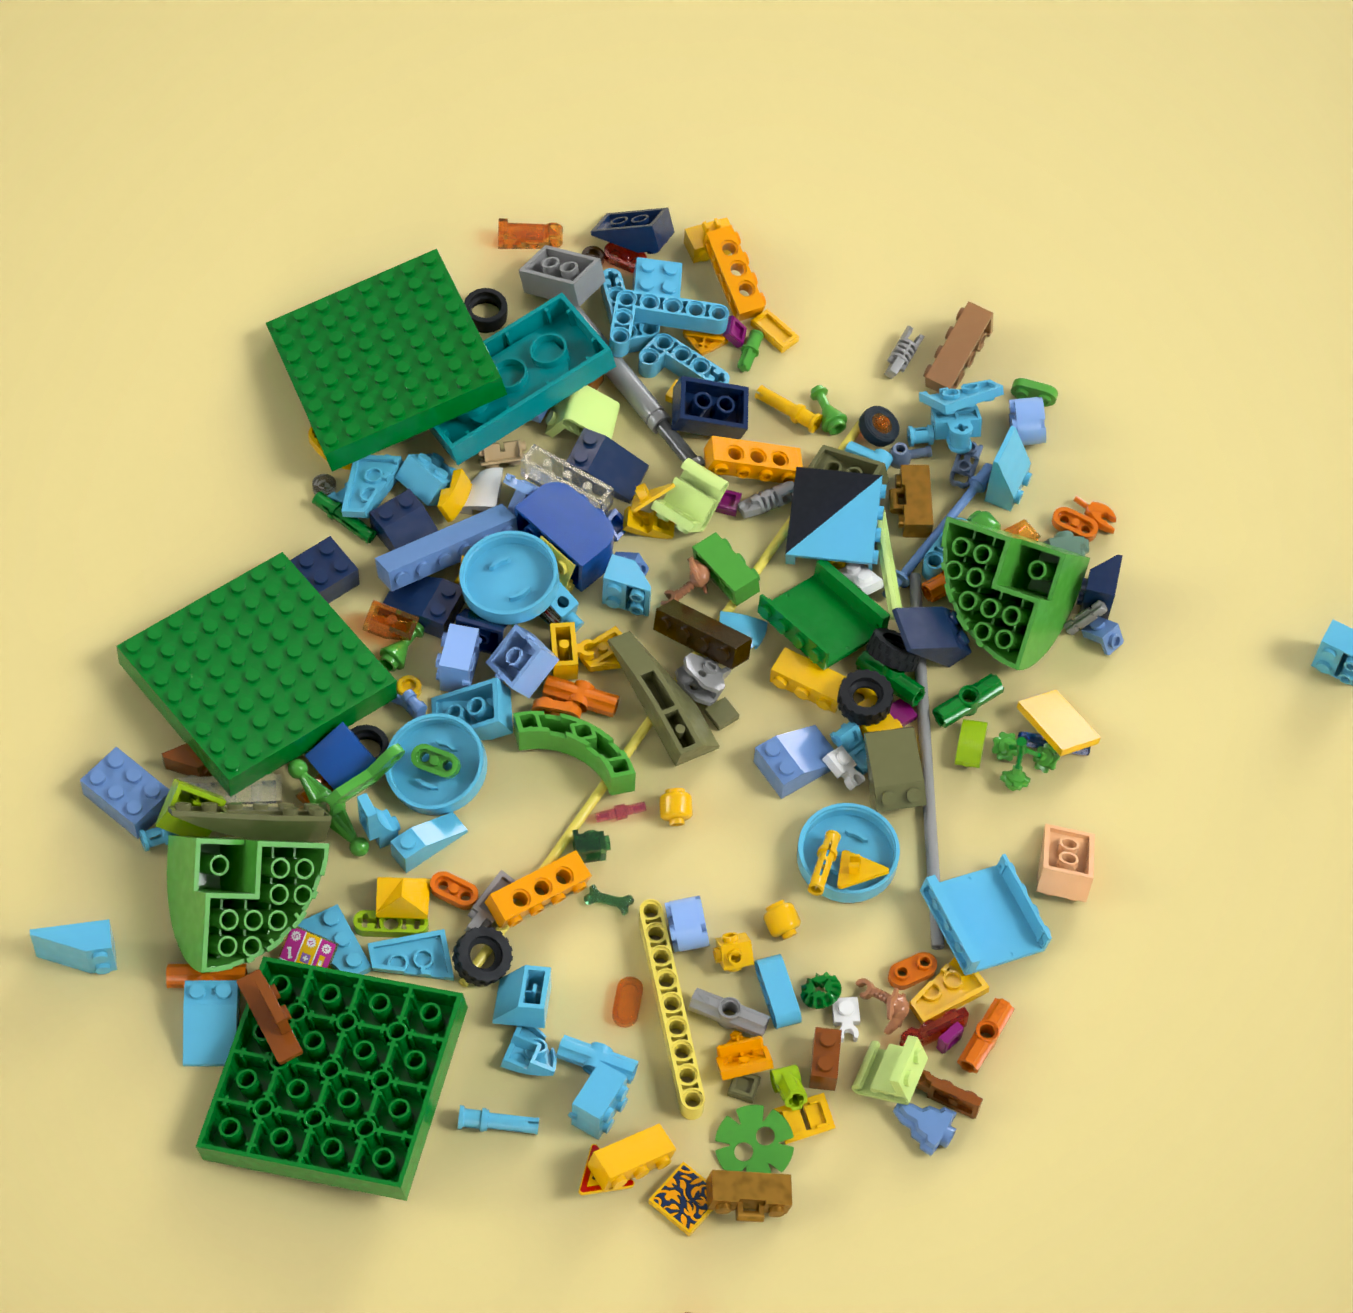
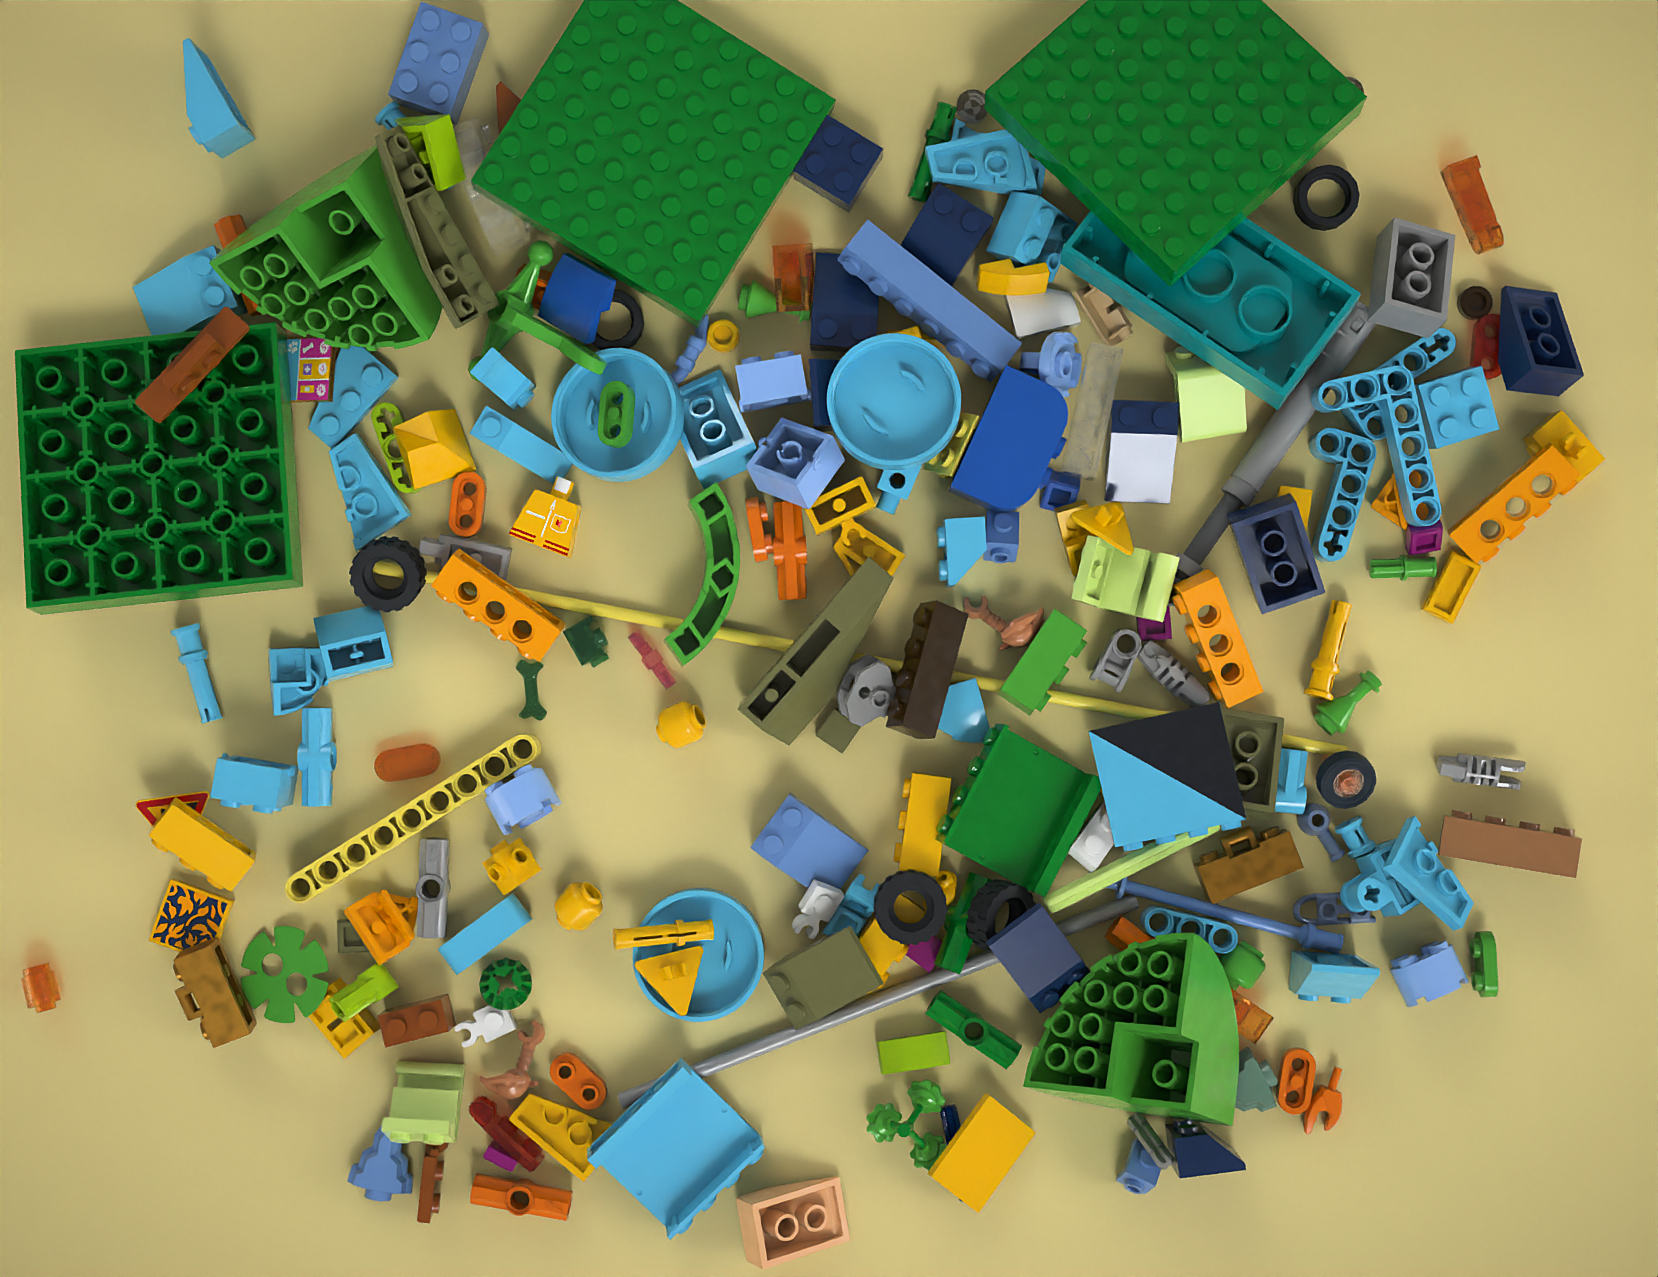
camera: 70 degrees right, 30 degrees up
none -> yellow torso [509,476,581,558]
none -> light grey piece [1089,628,1142,693]

